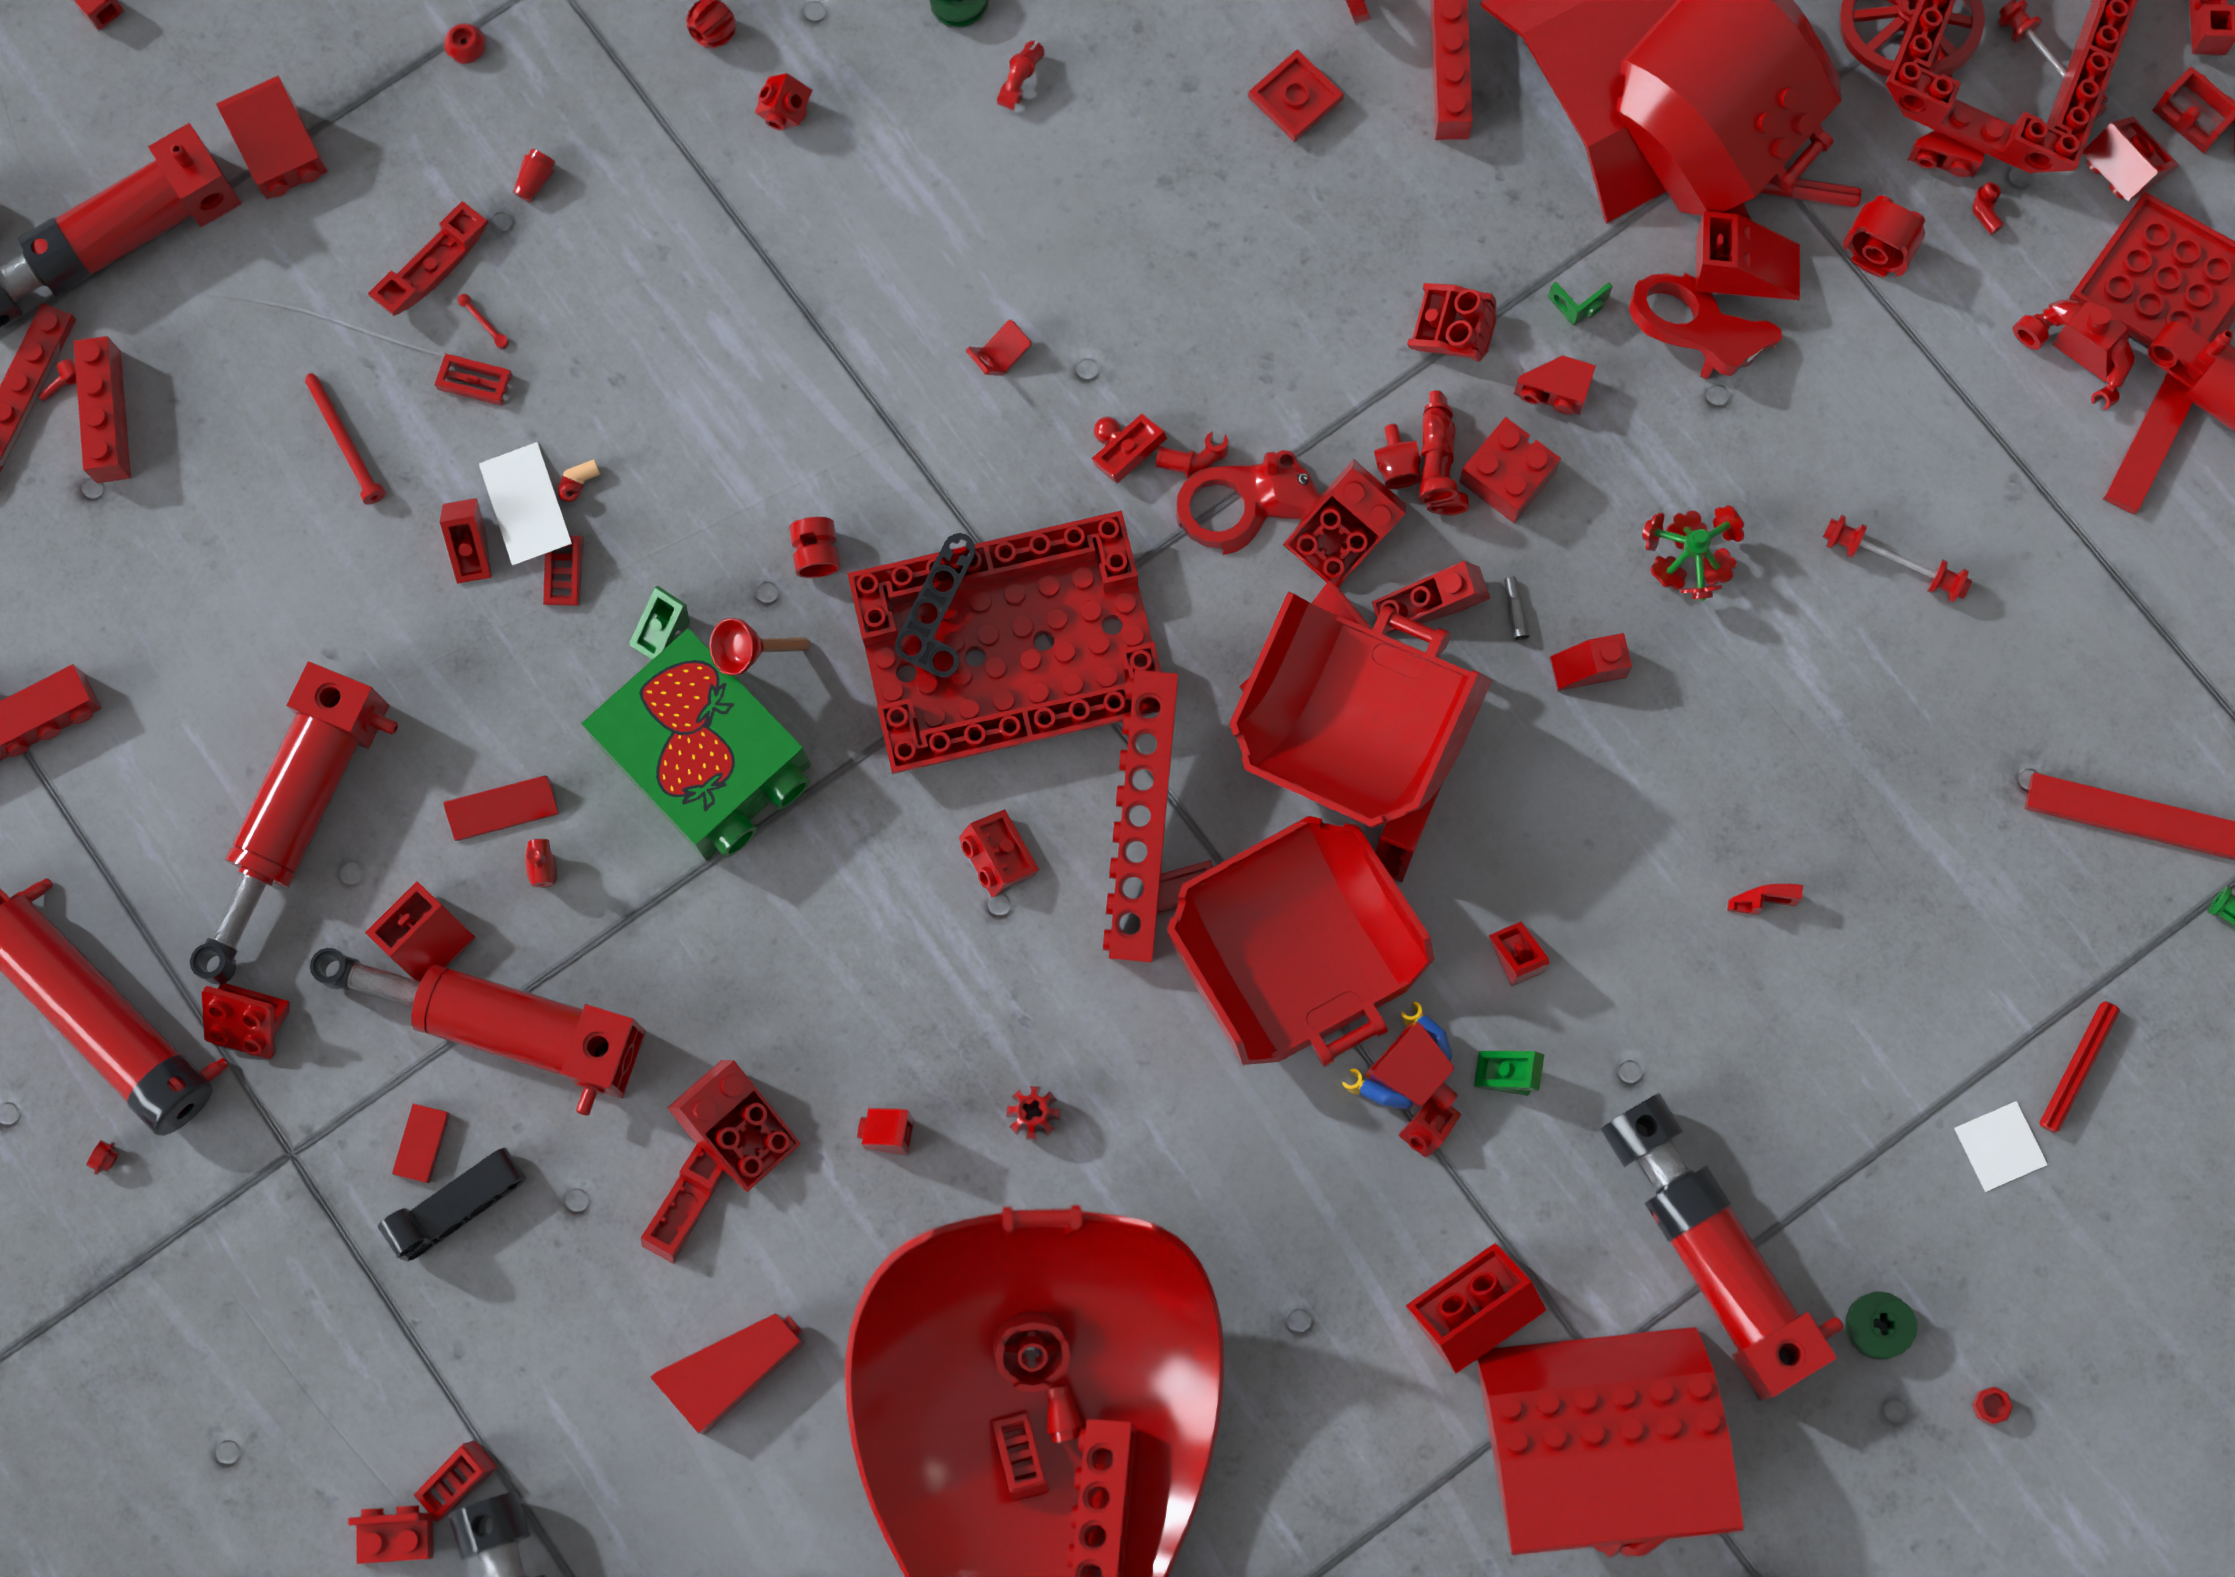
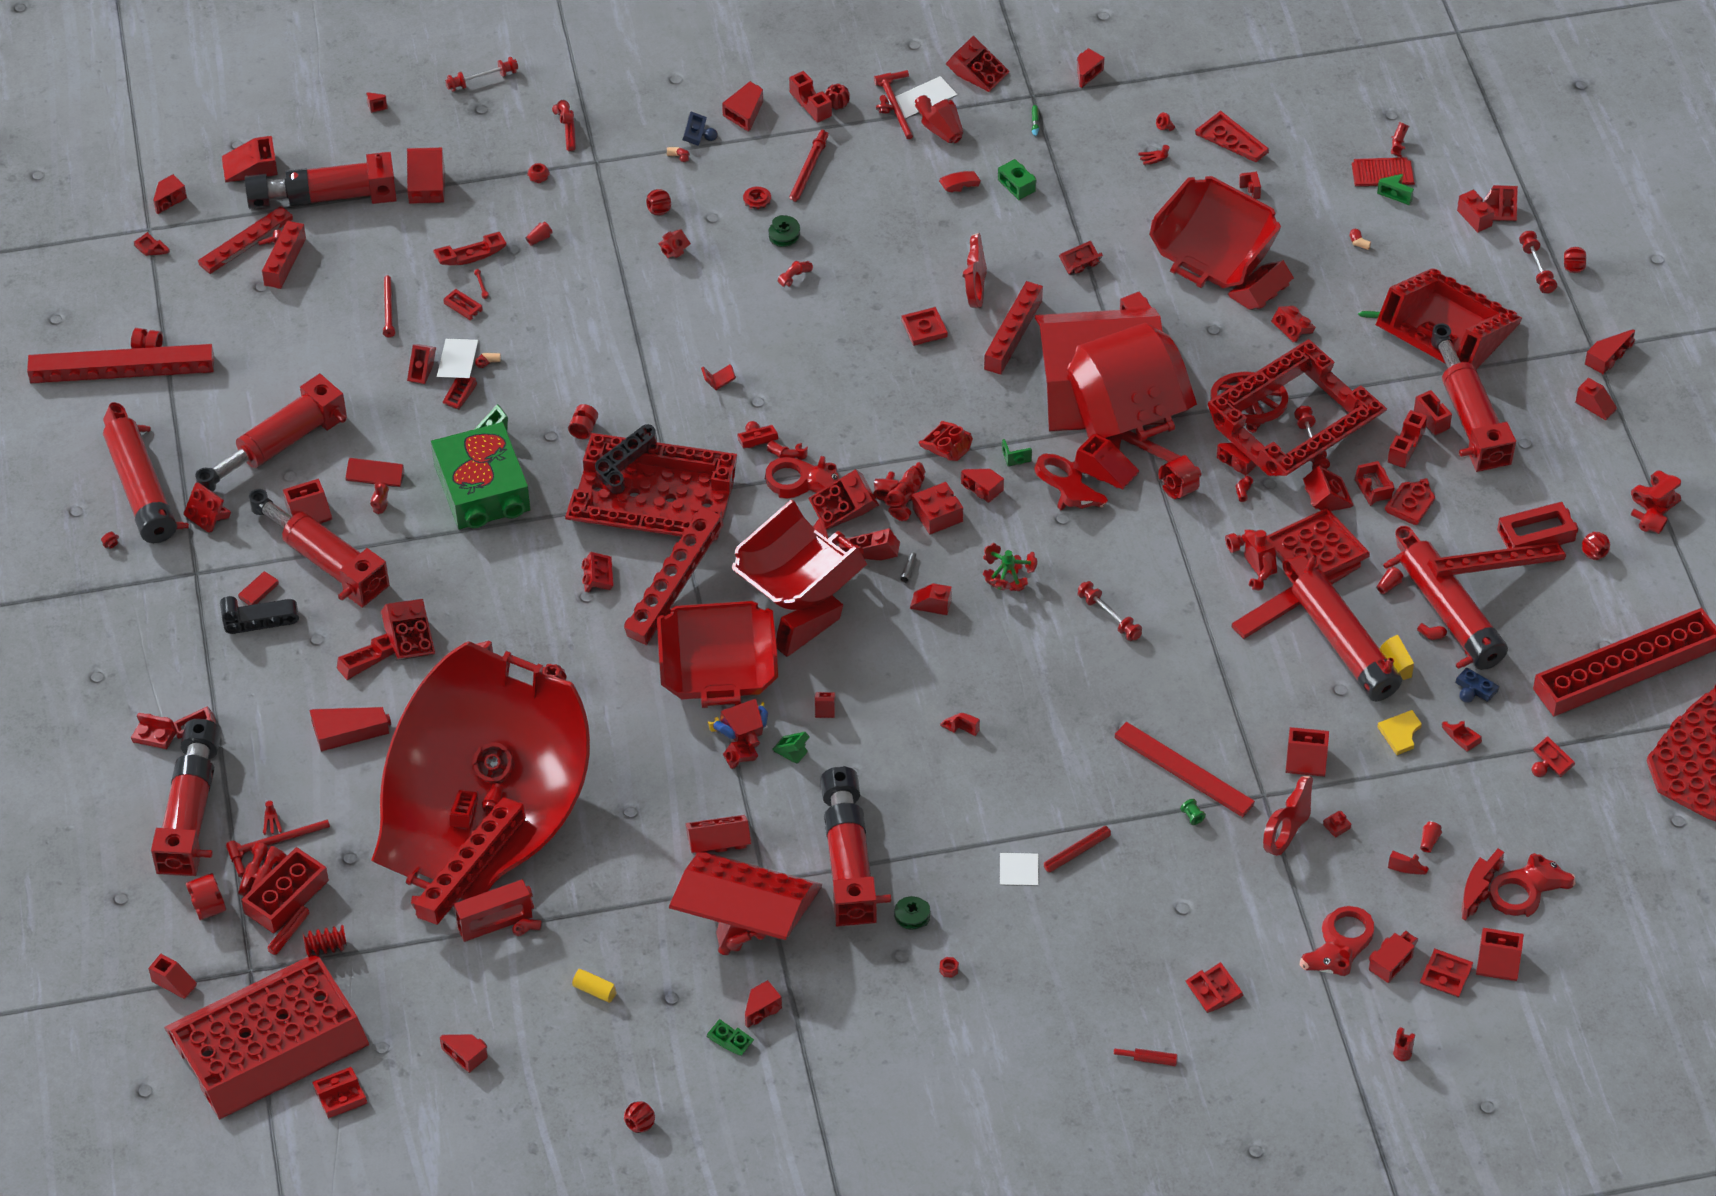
camera: 20 degrees right, 25 degrees down
red piece [709,618,810,675] -> none

